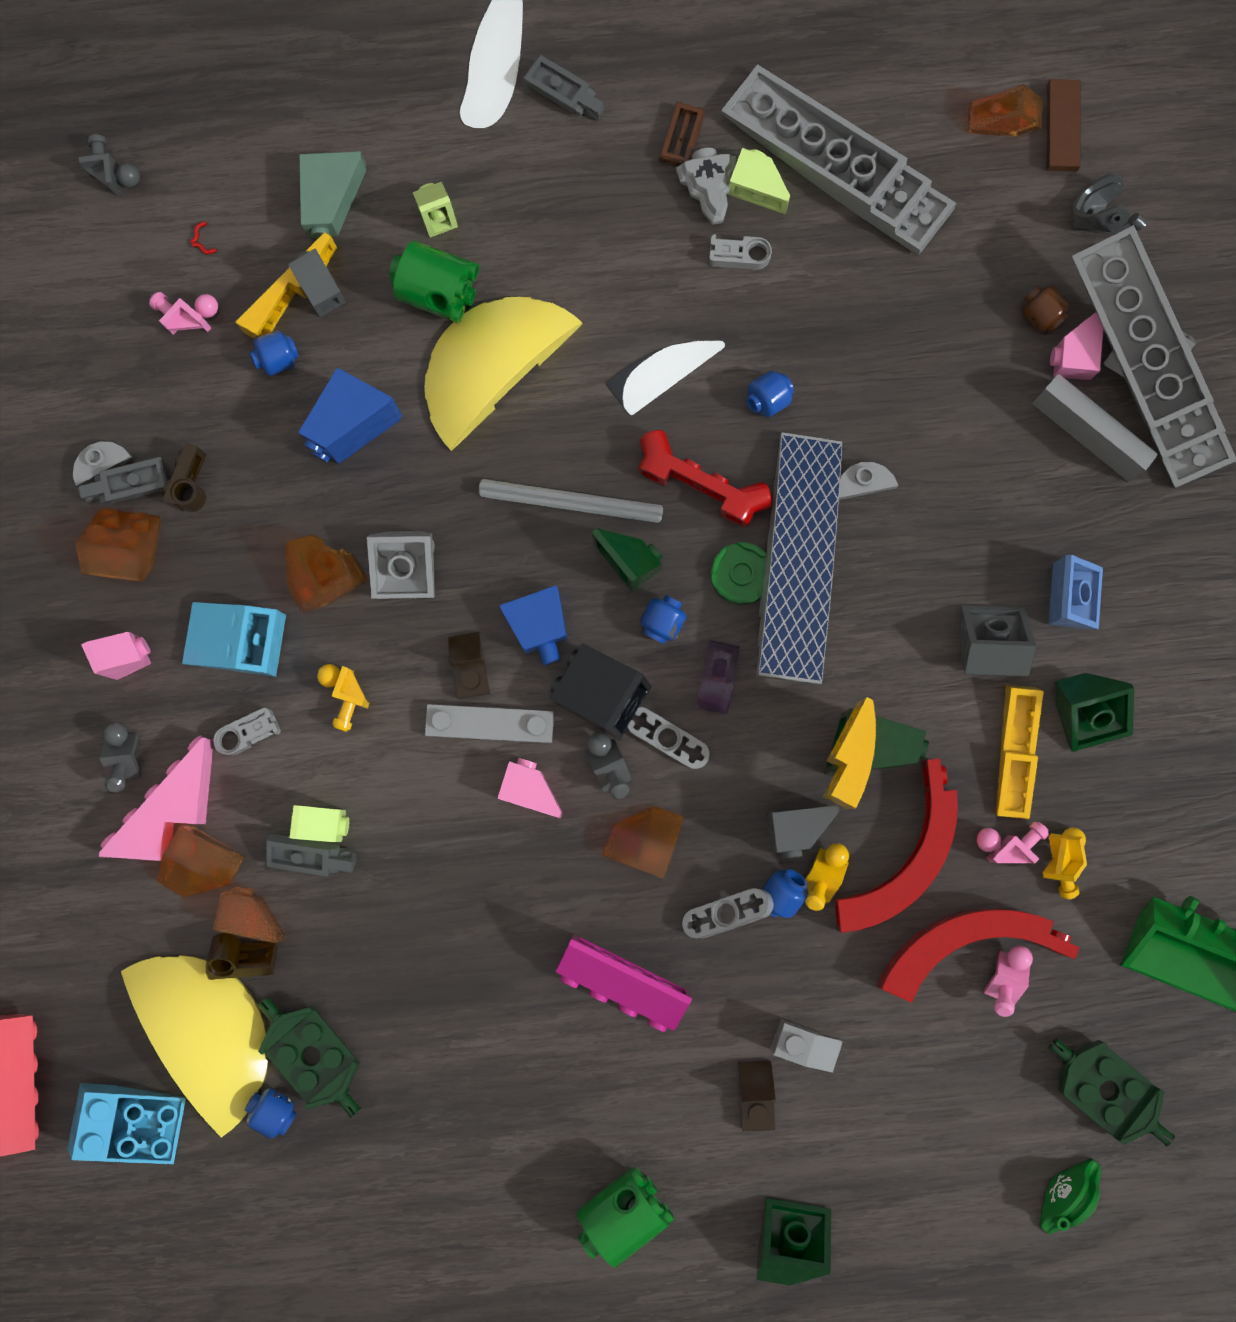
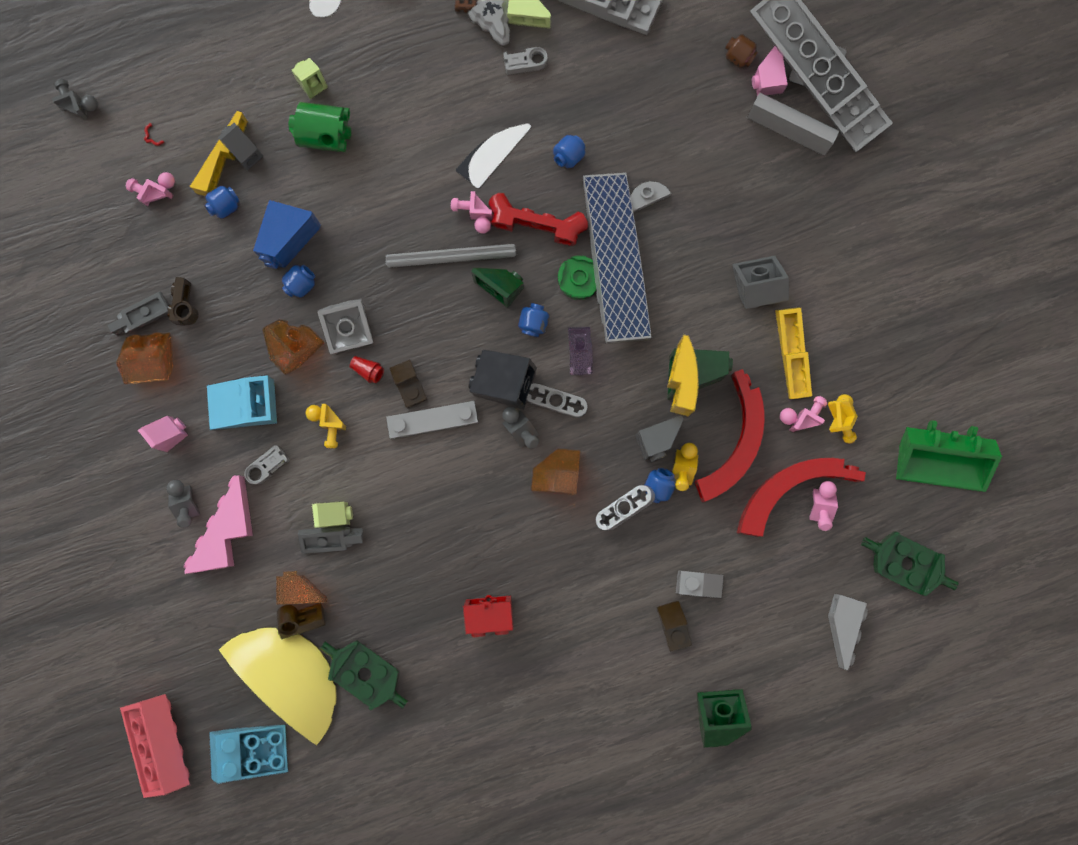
camera: 20 degrees left, 0 degrees up
light grey plate [73,441,134,488] -> none
clear orange slope [157,825,245,897] -> none
blue head [244,1088,296,1139] -> none
sand green slope [299,151,367,240] -> none
light yellow brick [424,297,582,451] -> none
bright pink slope [497,758,563,818] -> none
blue torso [500,585,568,666] -> none
dark pink slope [556,934,692,1032] -> none
green cylinder [576,1166,675,1268] -> none
green hat [1039,1158,1101,1234] -> none
medium blue slope [1048,555,1103,629] -> none
dark green slope [1055,673,1134,752] -> none
none -> blue head [282,265,315,298]
none -> red cone [349,356,384,383]
none -> bright pink piece [451,191,493,234]
none -> red brick [463,595,513,637]
none -> light grey slope [828,594,868,670]

